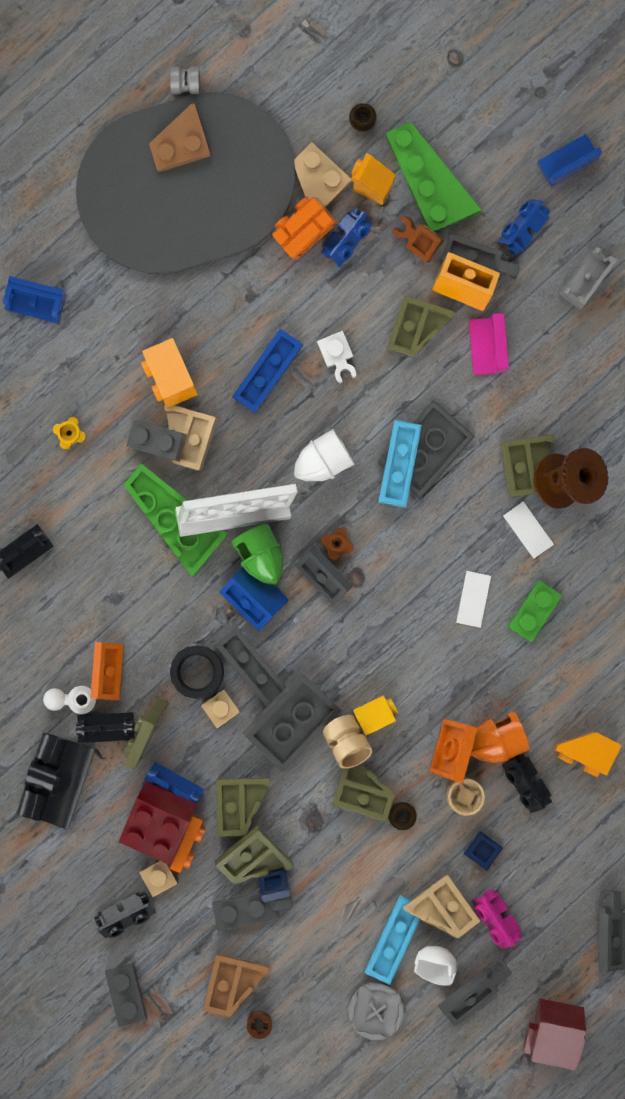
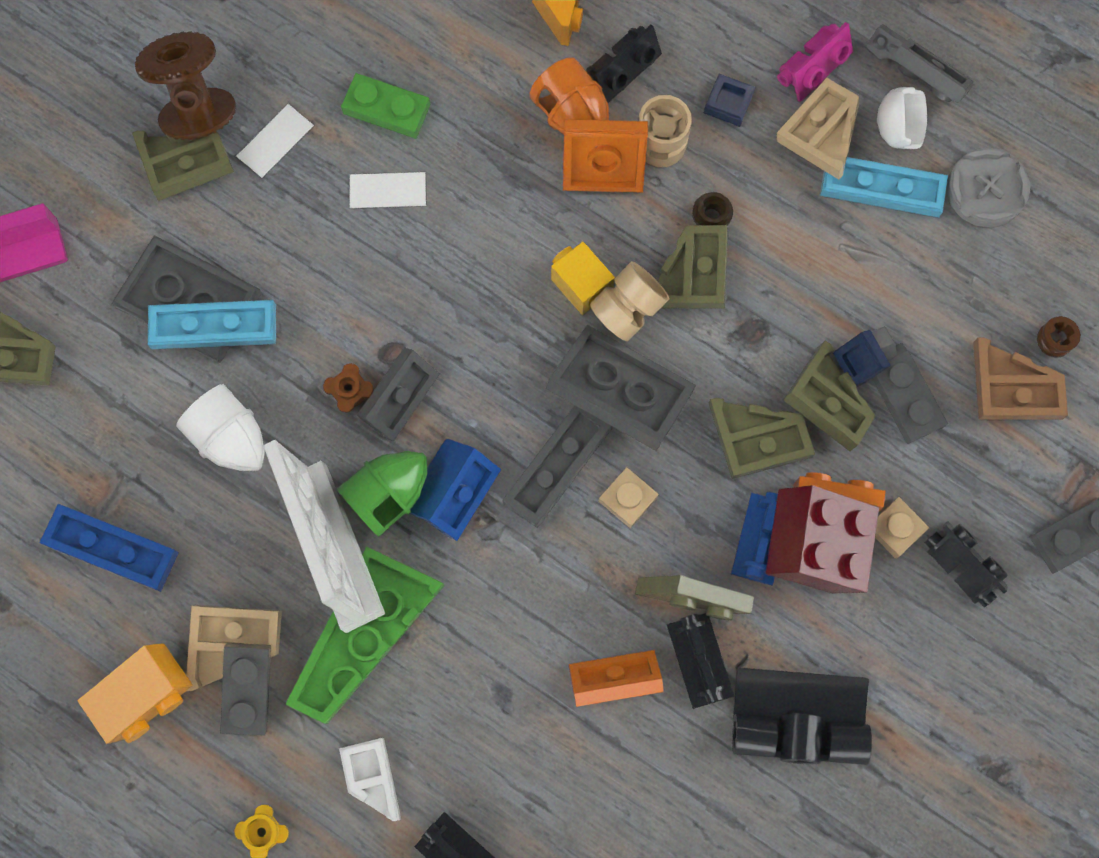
camera: 105 degrees left, 10 degrees down
white plate [43,686,96,714] -> none
black tyre [170,645,224,699] -> none
white plate [317,331,356,384] -> none
none -> white tile [339,738,401,821]

